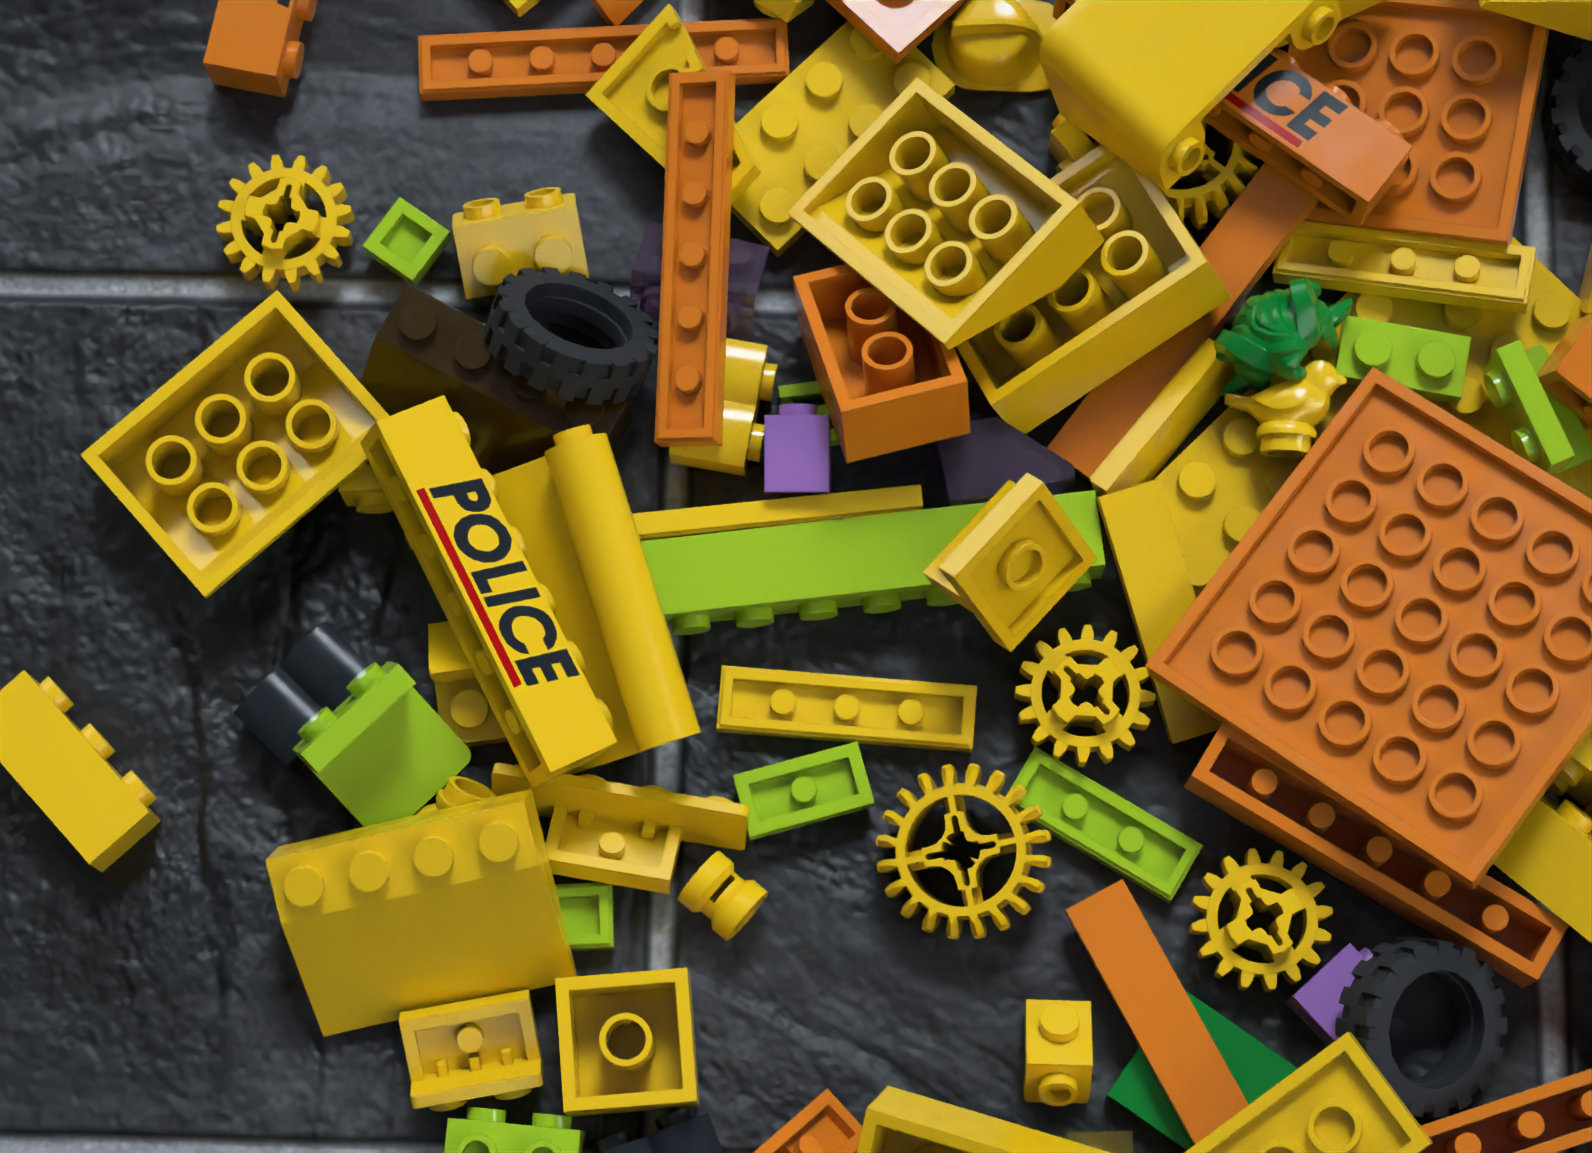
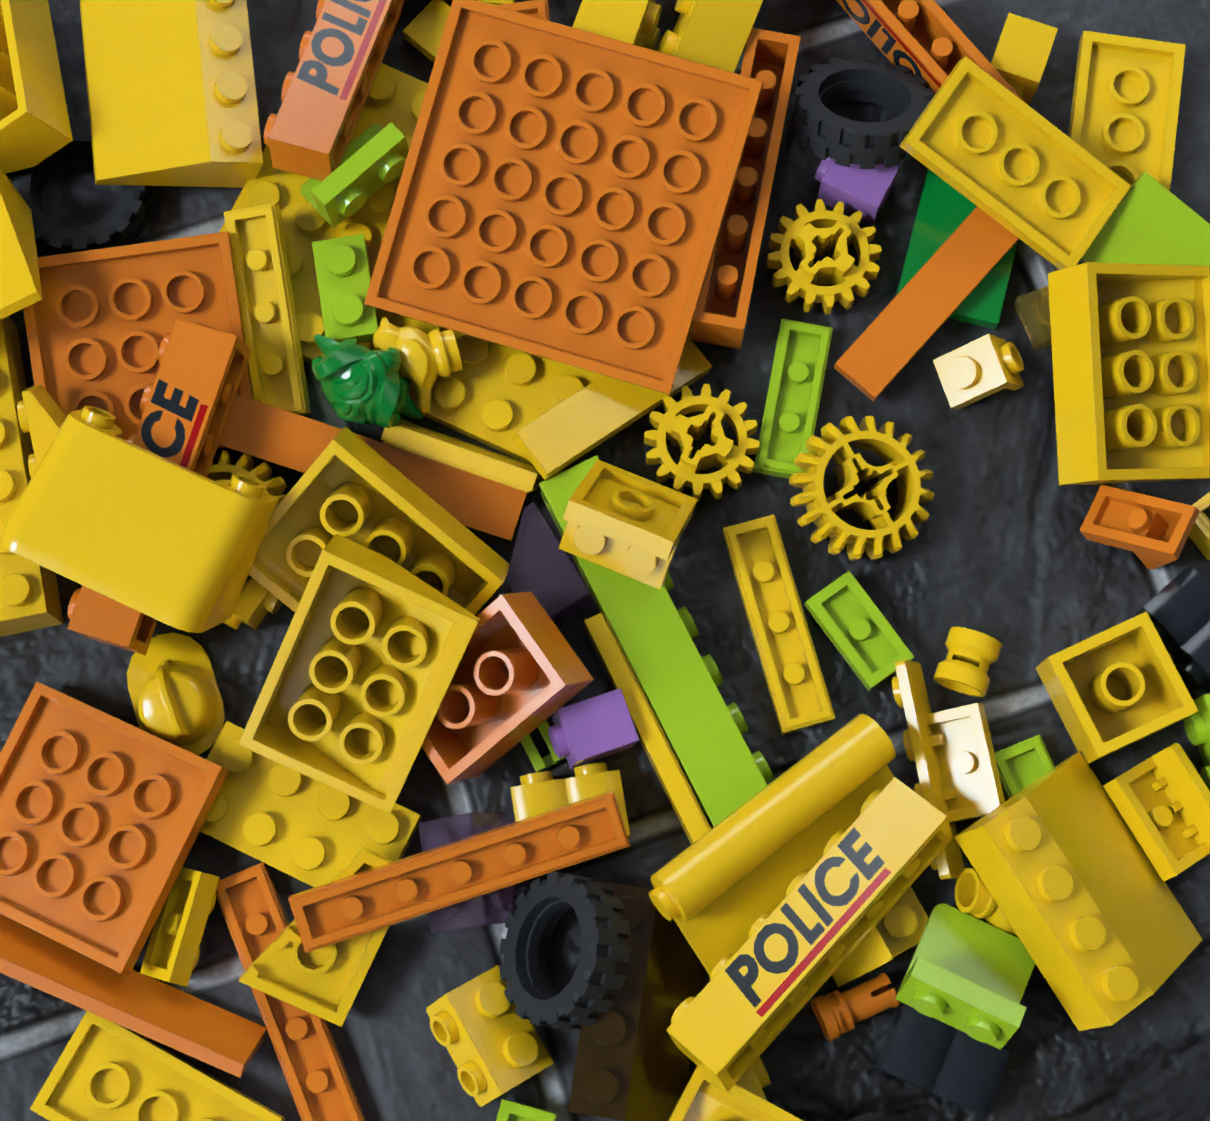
camera: 110 degrees left, 0 degrees up
none -> orange pin [811,973,899,1042]

